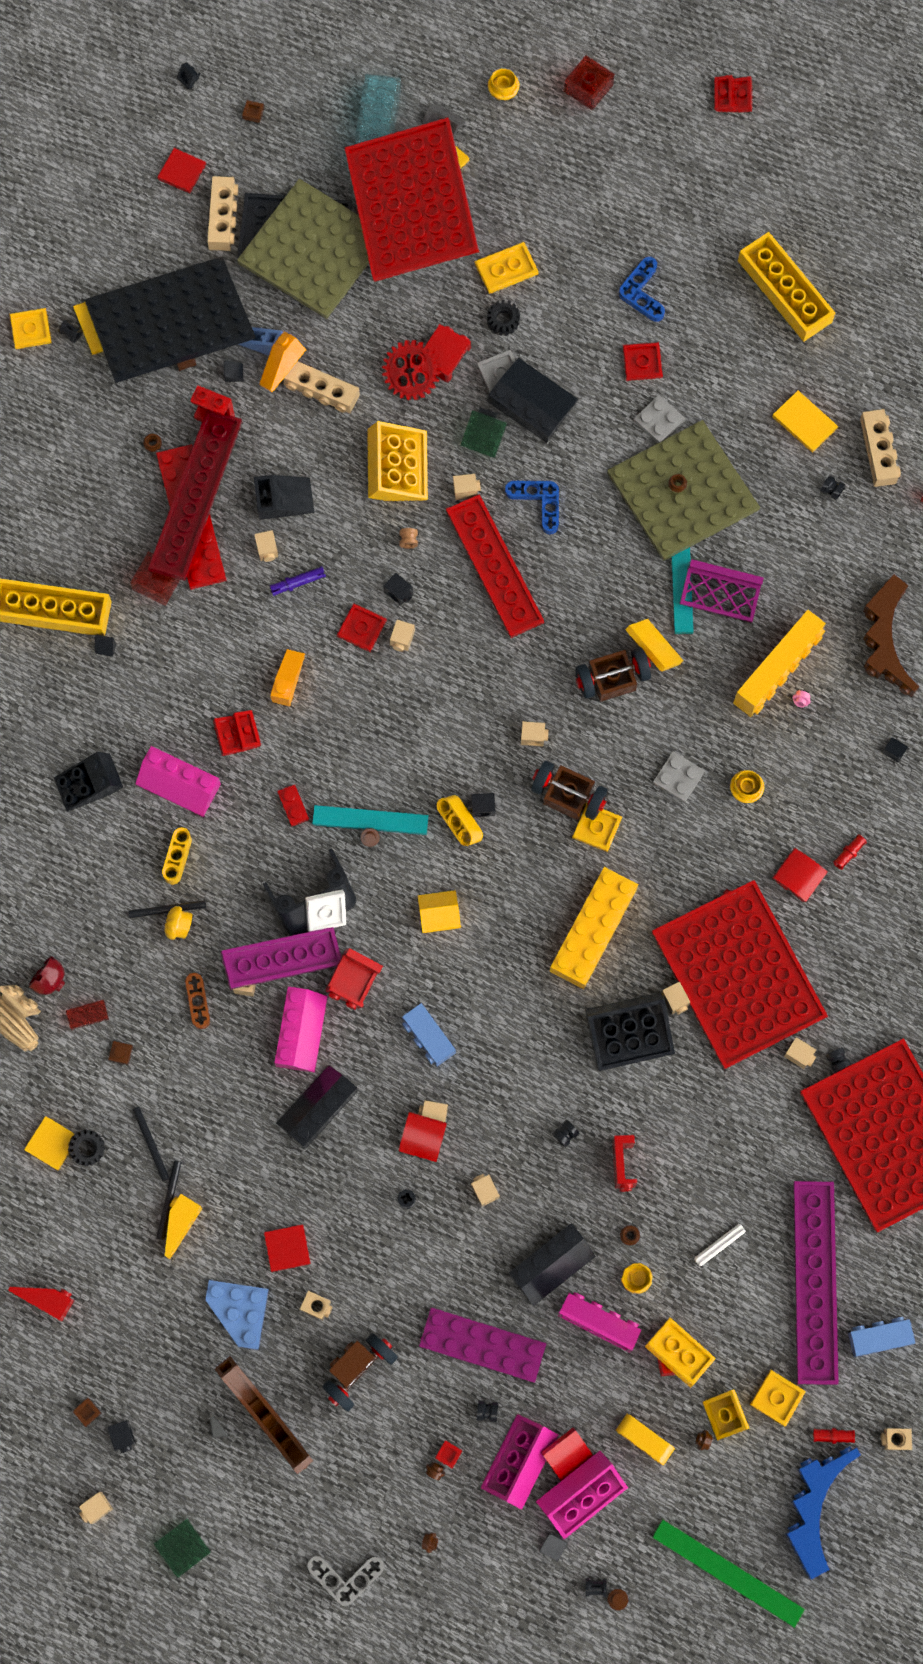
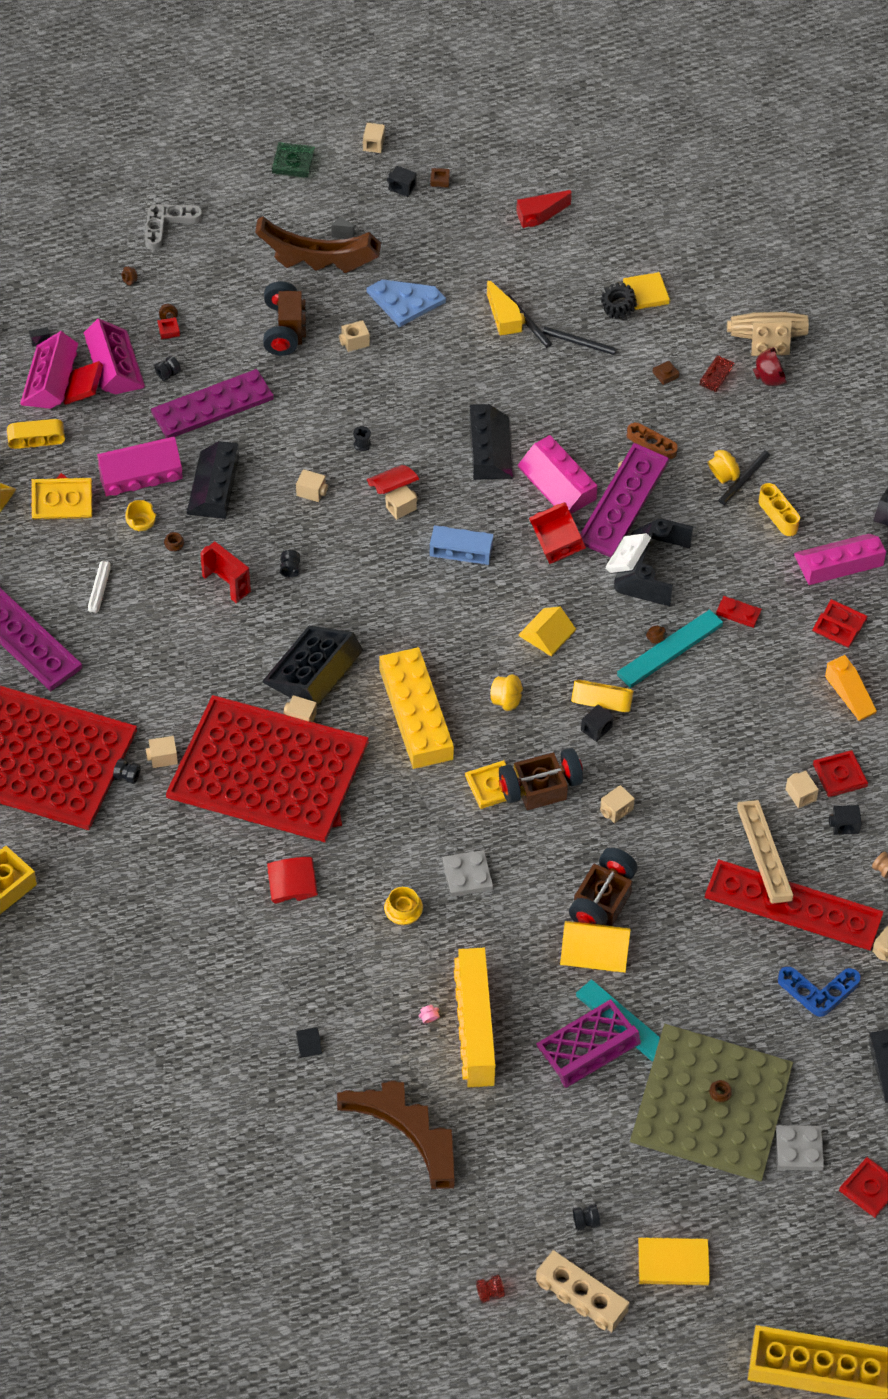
camera: 135 degrees right, 20 degrees down
red tile [264,1224,311,1272] -> none
red pin [833,834,867,870] -> none
none -> yellow piece [491,674,523,711]
none -> tan plate [737,800,793,903]

